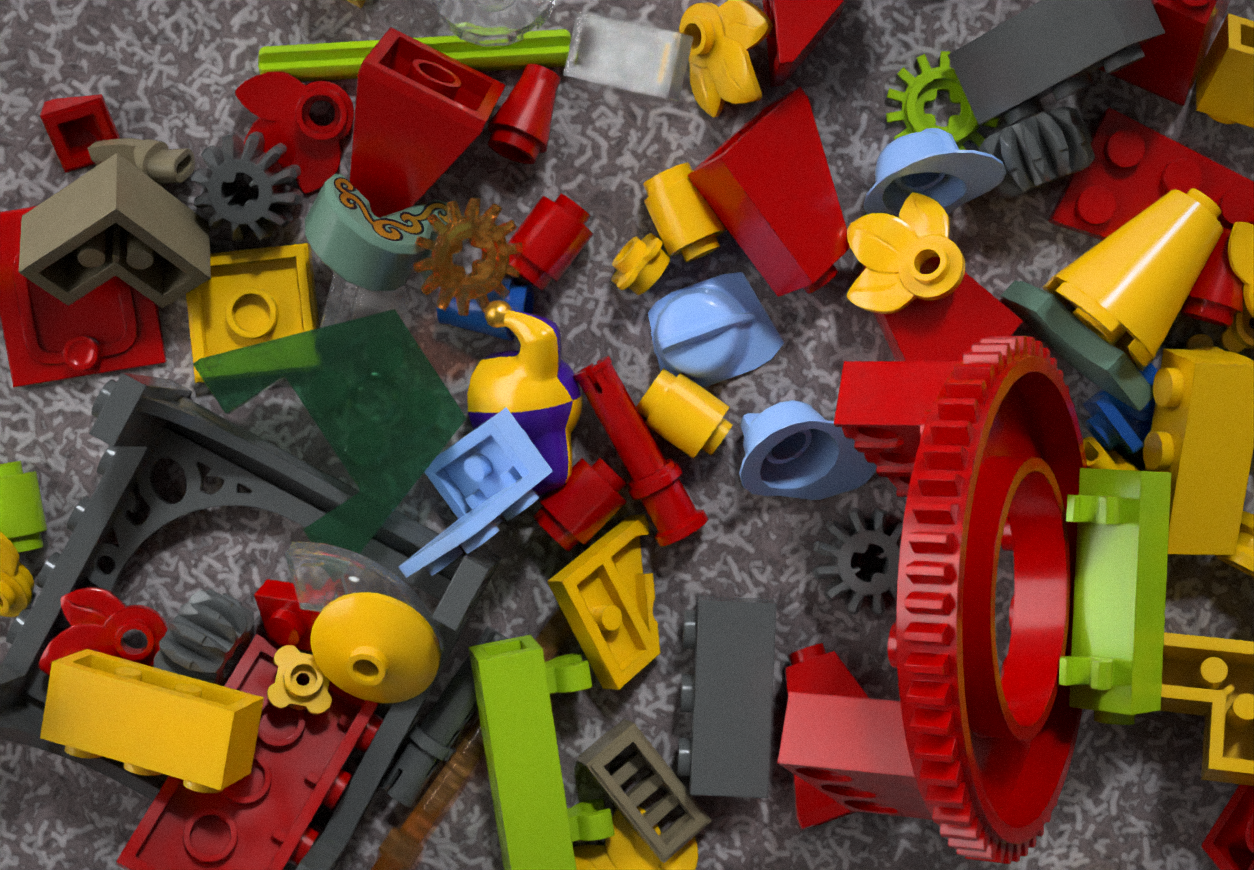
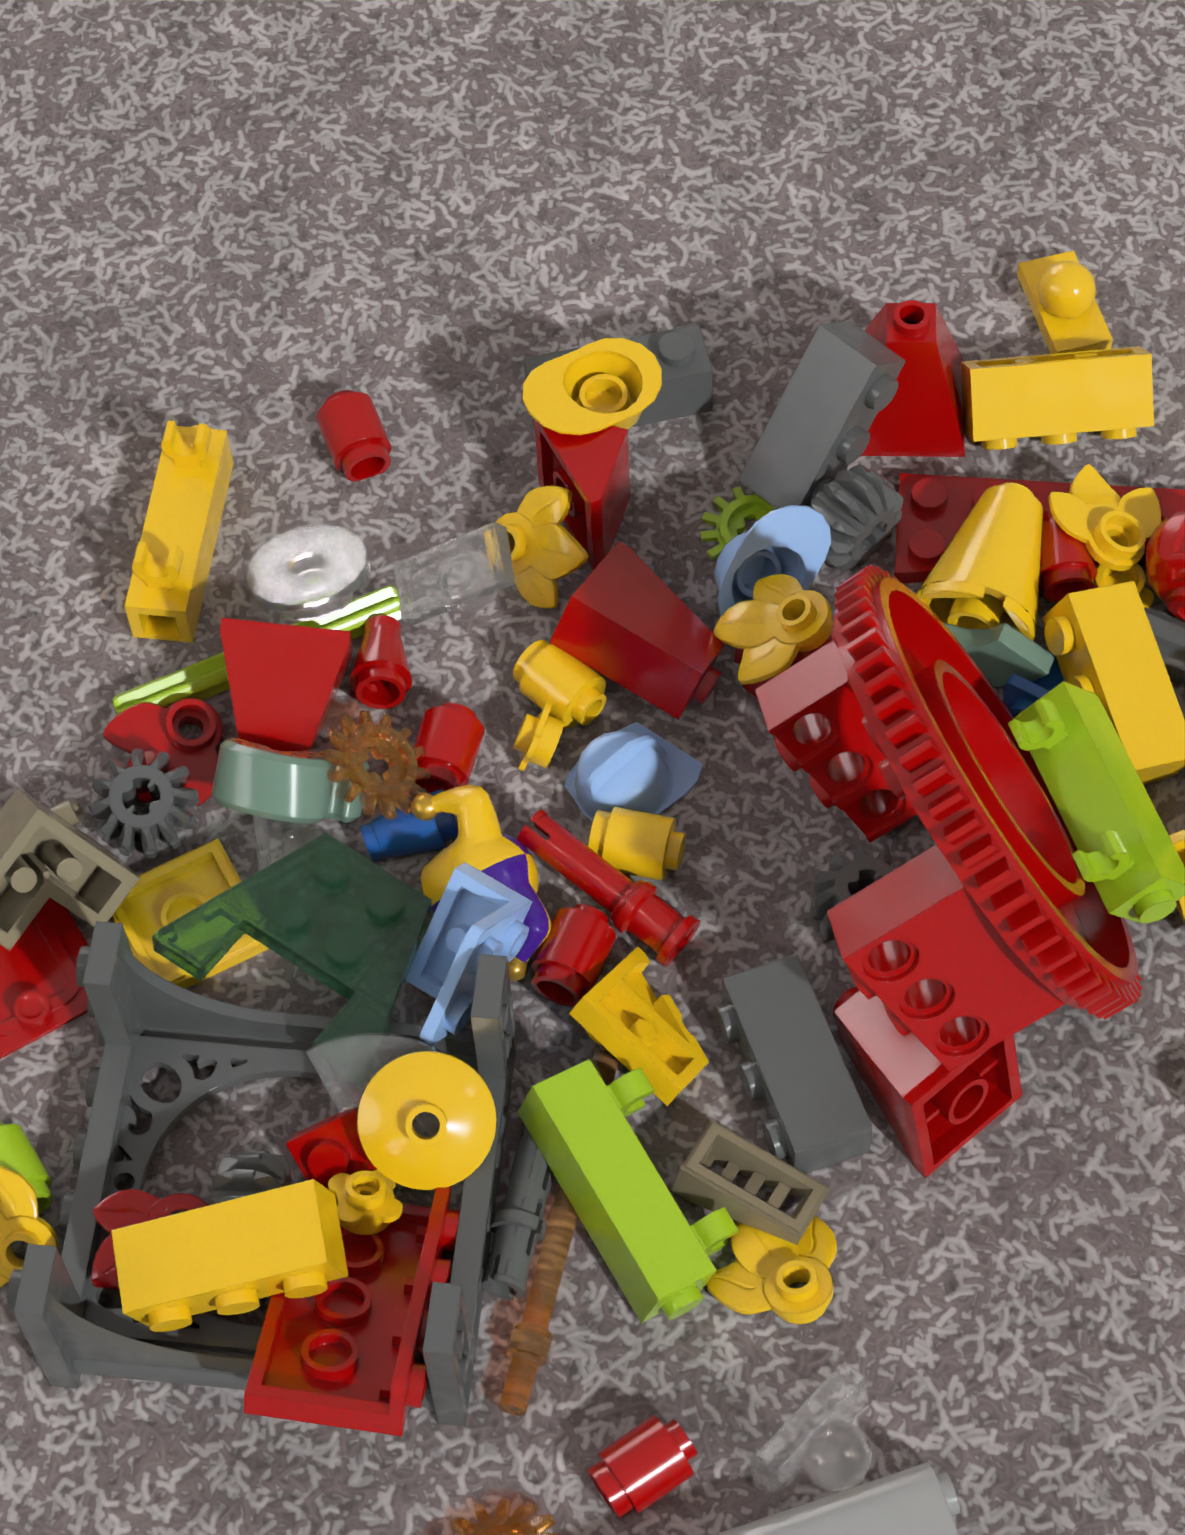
camera: 20 degrees left, 30 degrees down
light blue piece [739,400,876,500] -> none

